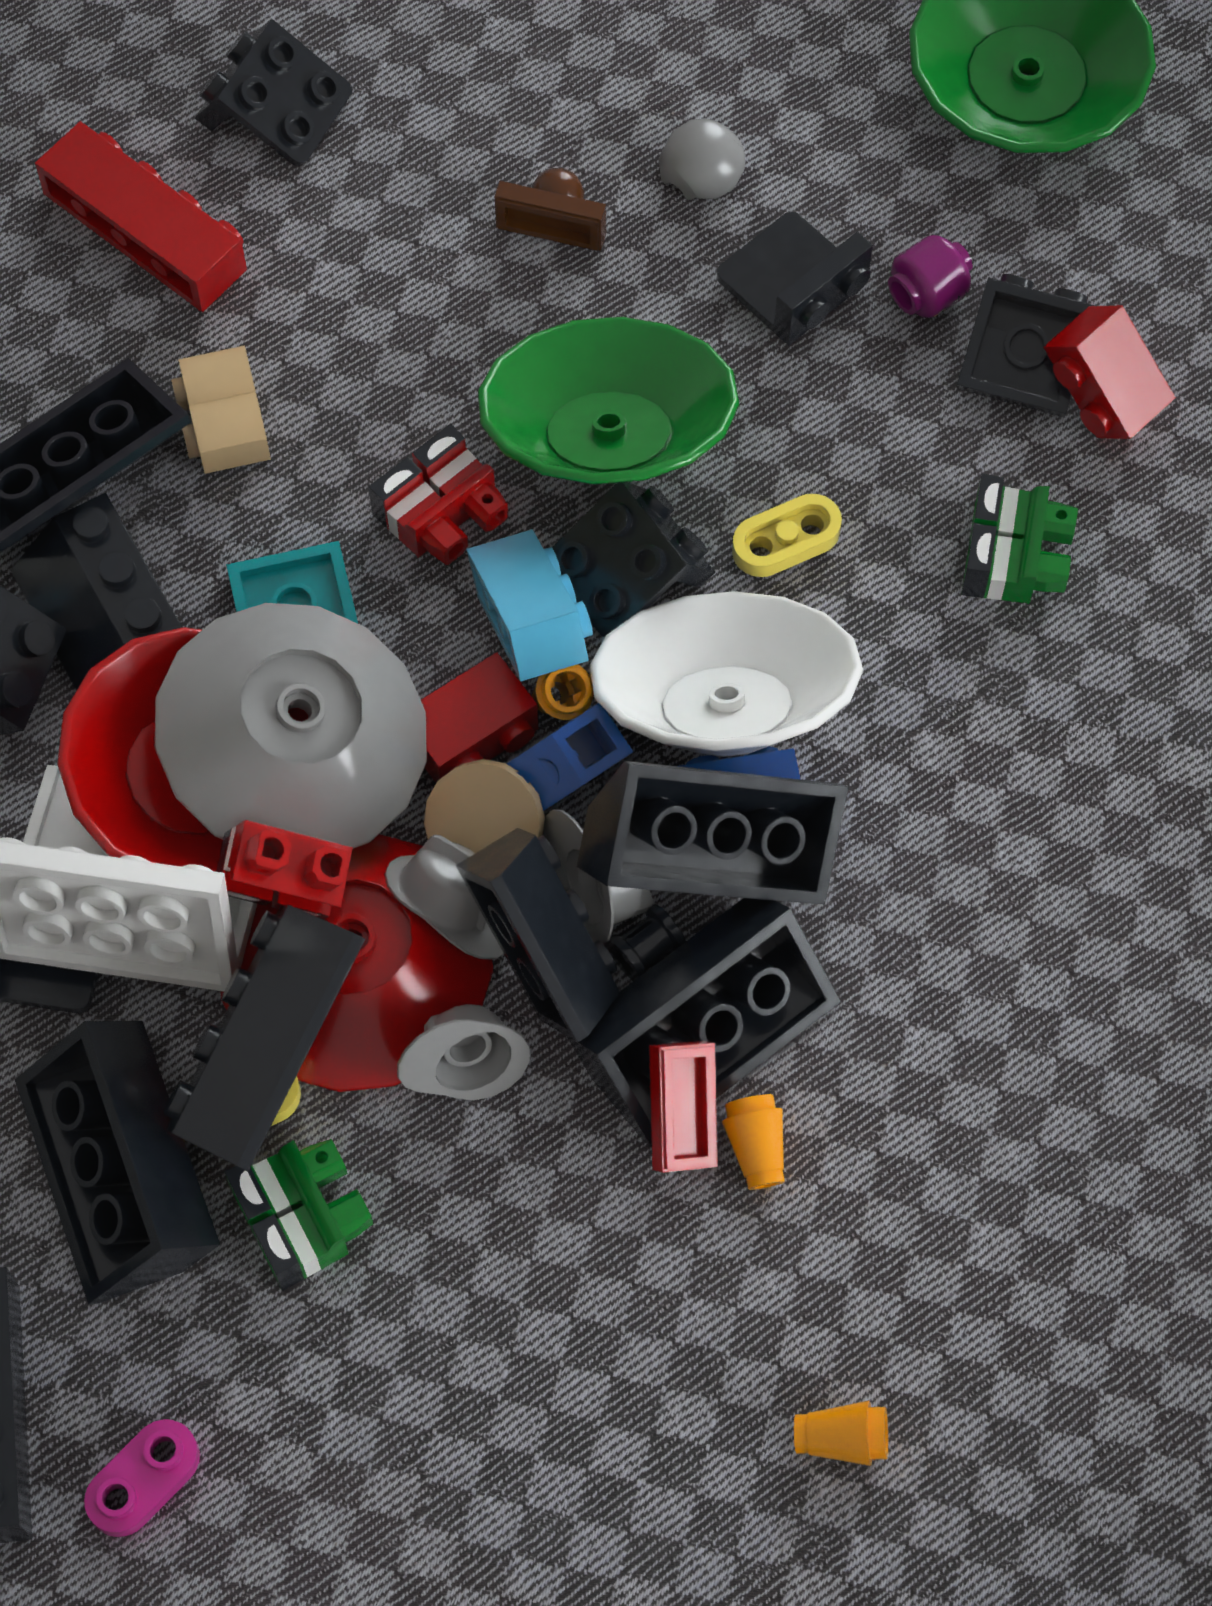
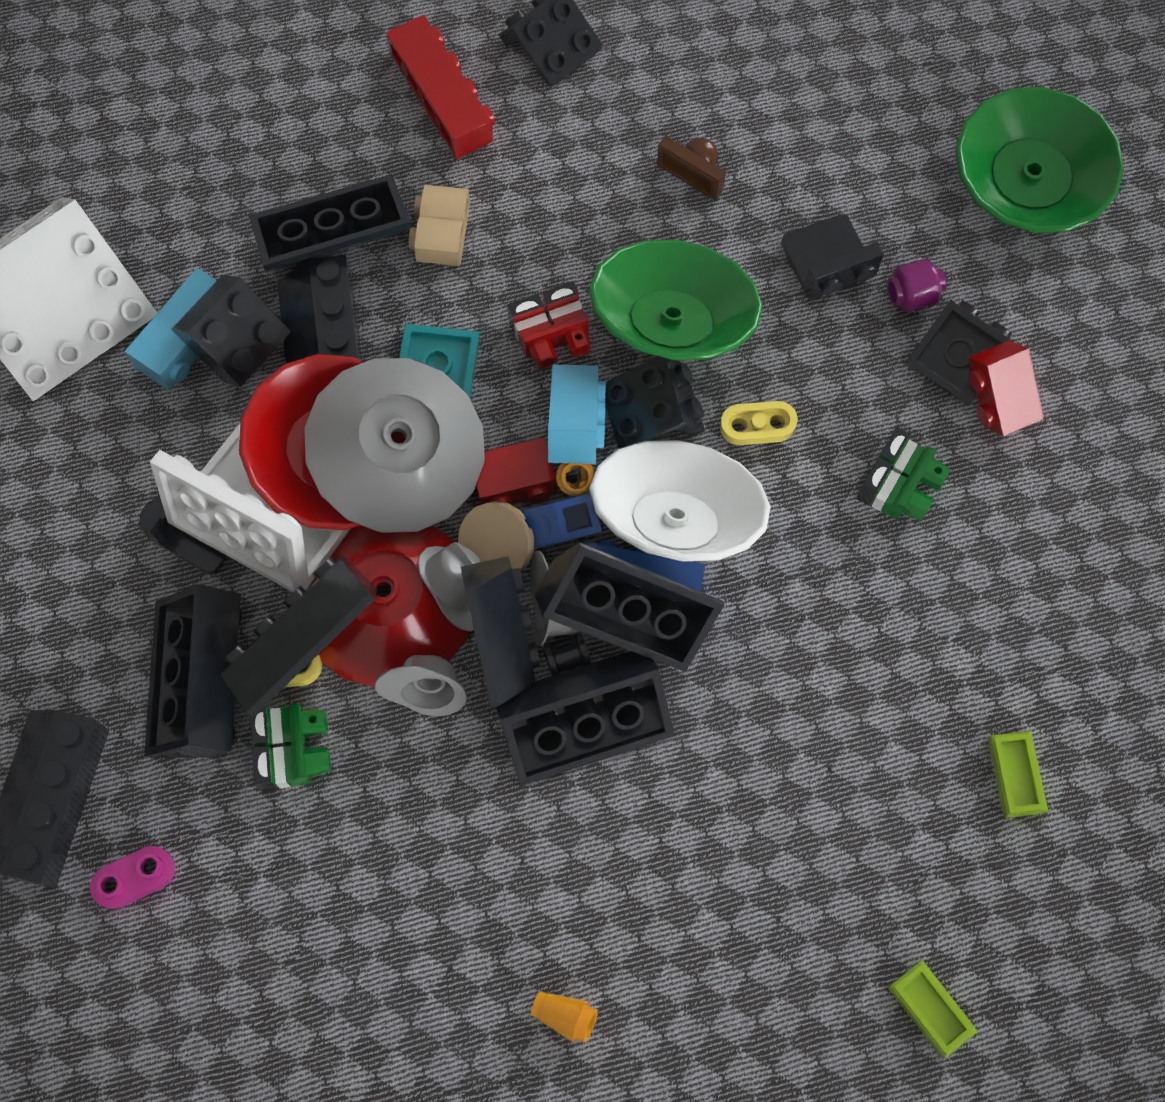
camera: 20 degrees right, 5 degrees up
red hips [216,820,353,920] -> none
tile [649,1041,718,1173] -> none
light grey hair [659,118,746,200] -> none
light orange cone [722,1094,785,1190] -> none

